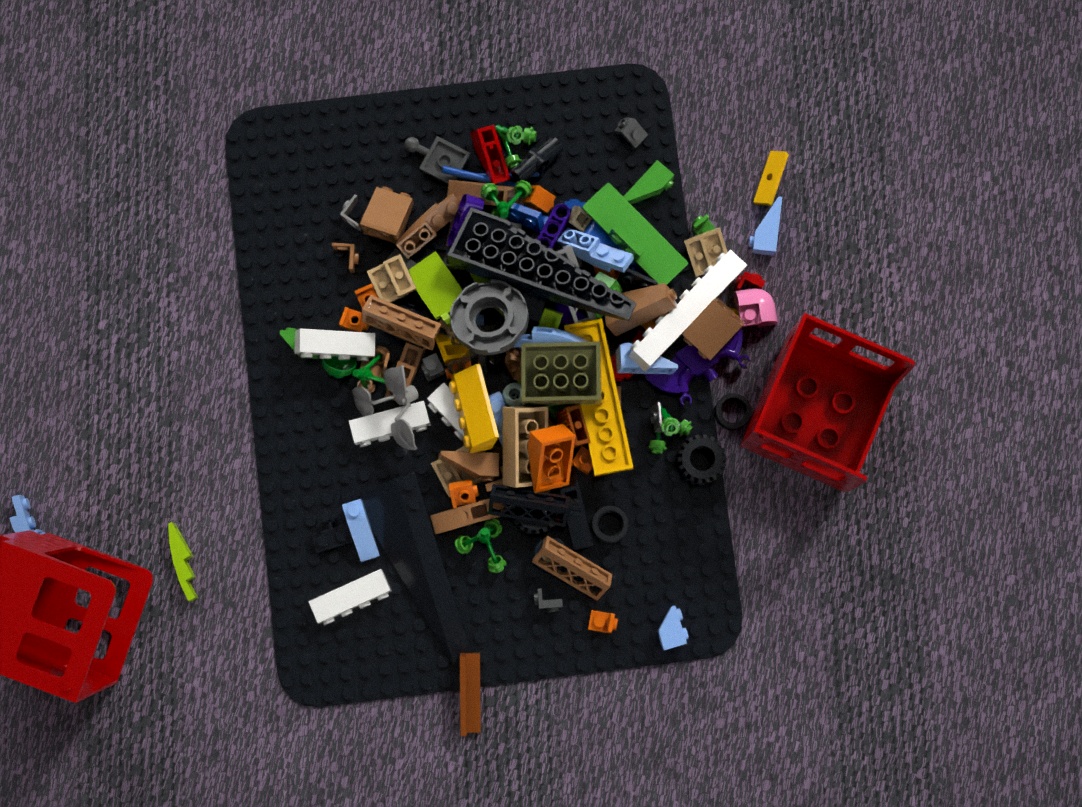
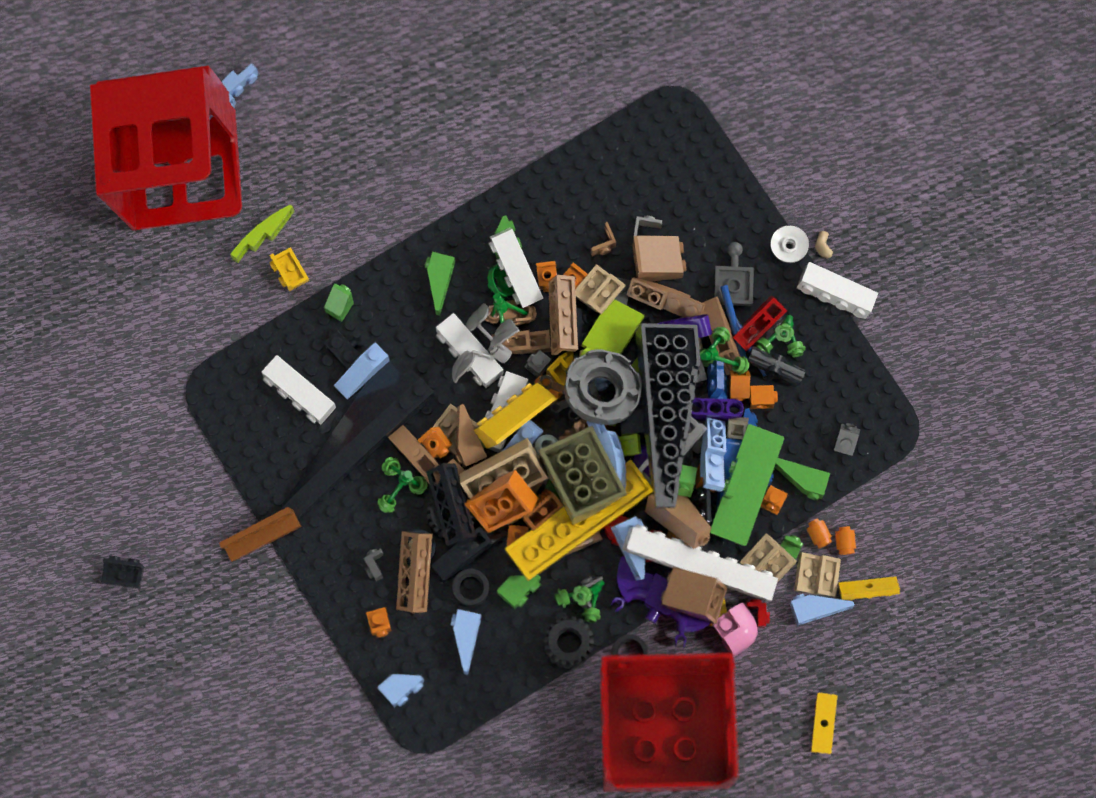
camera: 65 degrees right, 5 degrees down
none -> yellow bracket [269,247,309,292]
none -> bright green slope [324,283,354,322]
none -> bright green slope [425,252,455,316]
none -> light blue slope [451,609,481,674]
none -> bright green slope [497,575,541,609]
none -> orange brick [749,385,778,409]
none -> orange brick [760,485,788,515]
none -> white dish [771,226,809,263]
none -> tan slope [794,552,841,597]
none -> white brick [797,262,878,319]
none -> orange brick [806,519,832,549]
none -> yellow tile [811,693,837,755]
none -> tan arm [815,231,833,259]
none -> orange brick [835,526,856,555]

